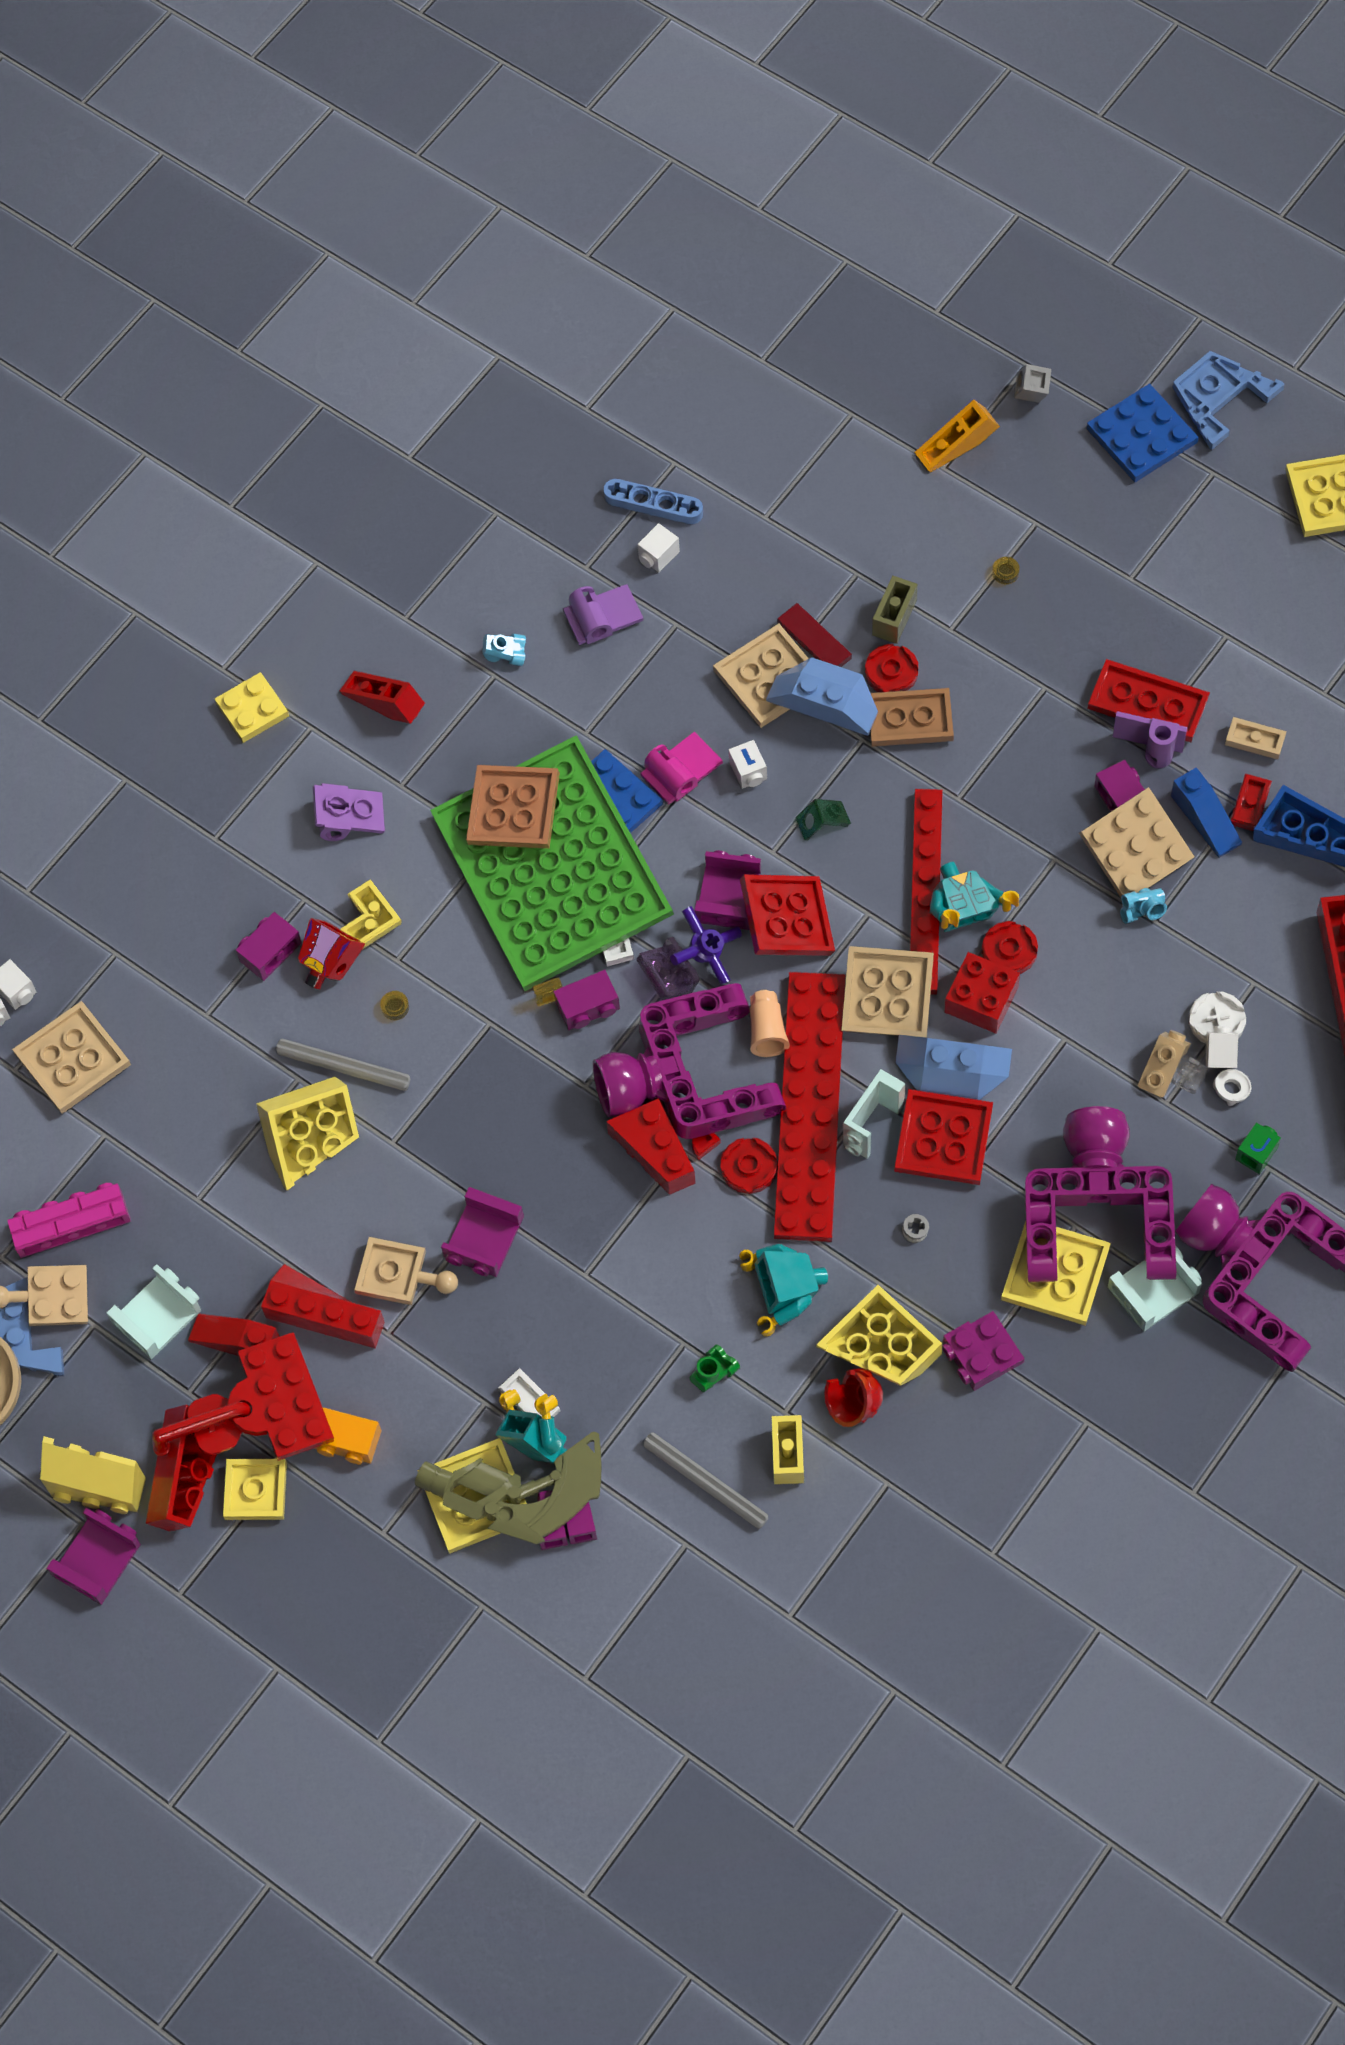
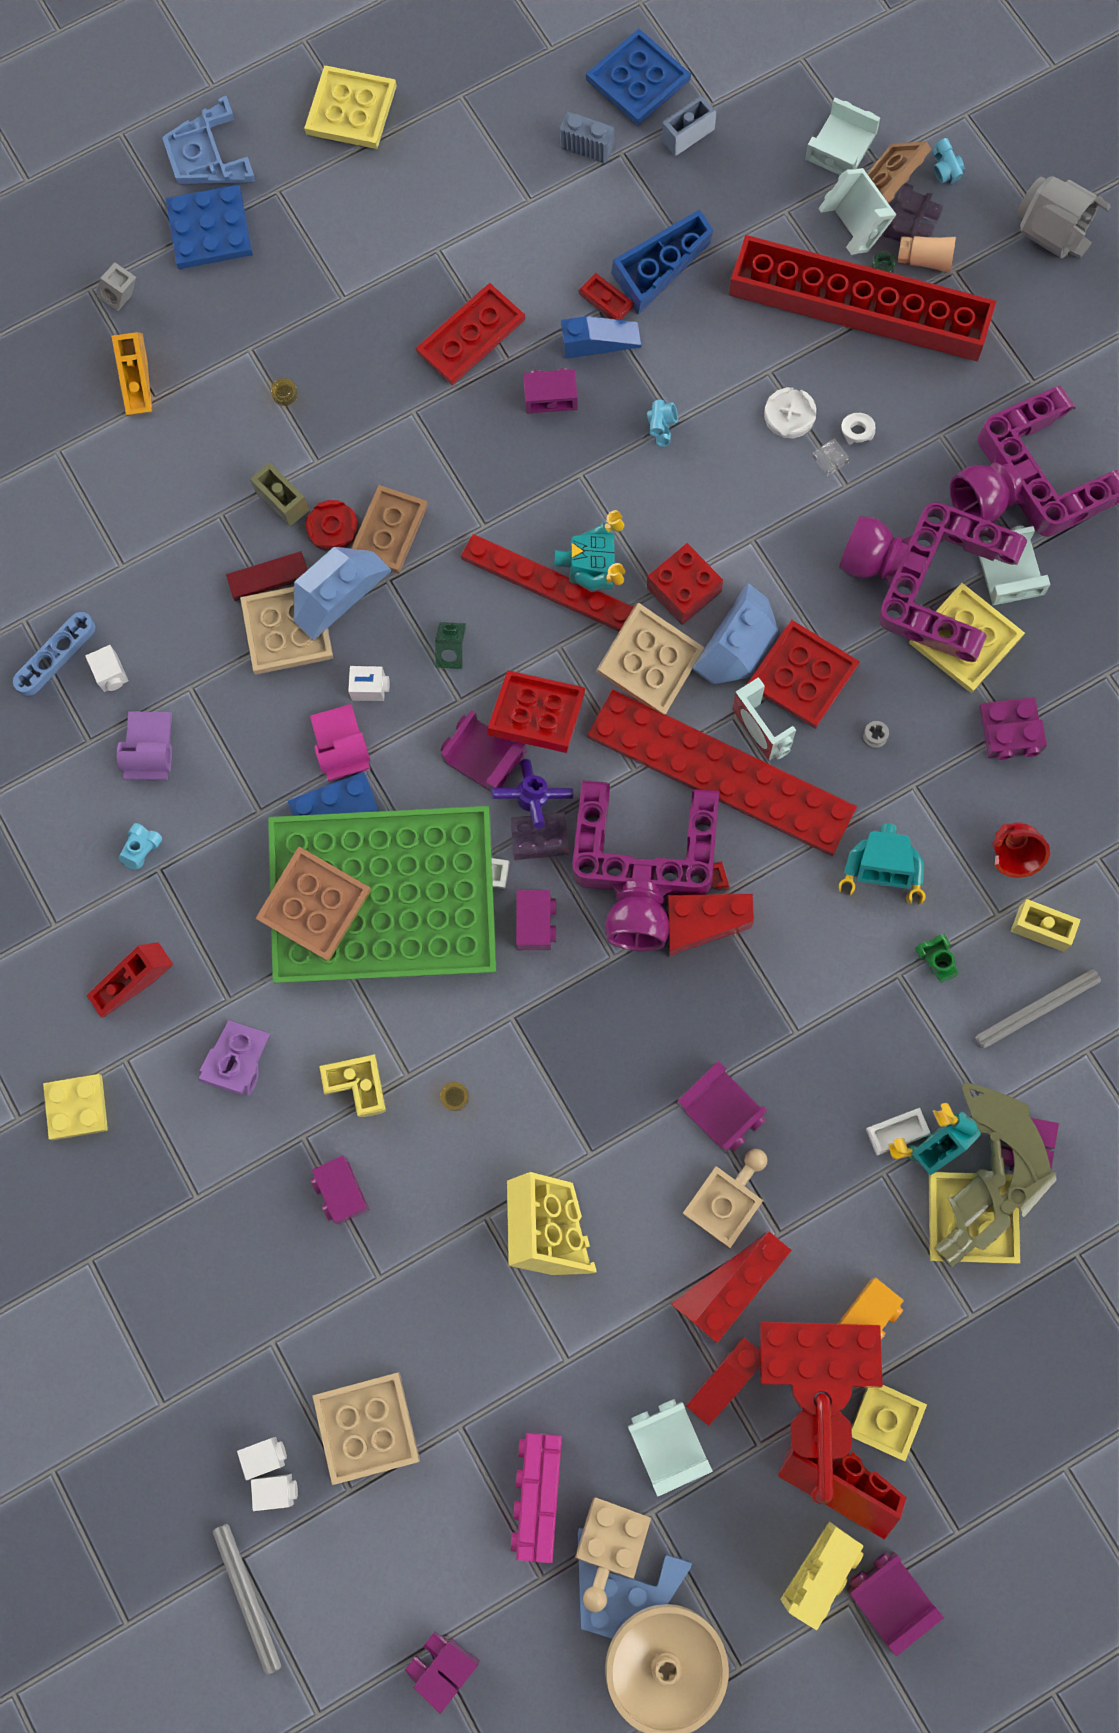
camera: 65 degrees left, 10 degrees up
light grey axle [276,1039,411,1091] -> none
red torso [298,918,365,990] -> none
clear yellow tile [532,977,562,1006] -> none
red tile [720,1138,778,1194] -> none
light nougat plant [749,990,790,1057] -> none
light yellow wedge [816,1285,942,1386] -> none
red tile [982,921,1038,974] -> none
tan plate [1079,787,1194,897] -> none
medium lavender piece [1113,711,1187,768] -> none
tan bracket [1138,1030,1191,1097] -> none
white brick [1206,1026,1238,1068] -> none
tan plate [1225,717,1287,760] -> none
green brick [1235,1122,1281,1175] -> none

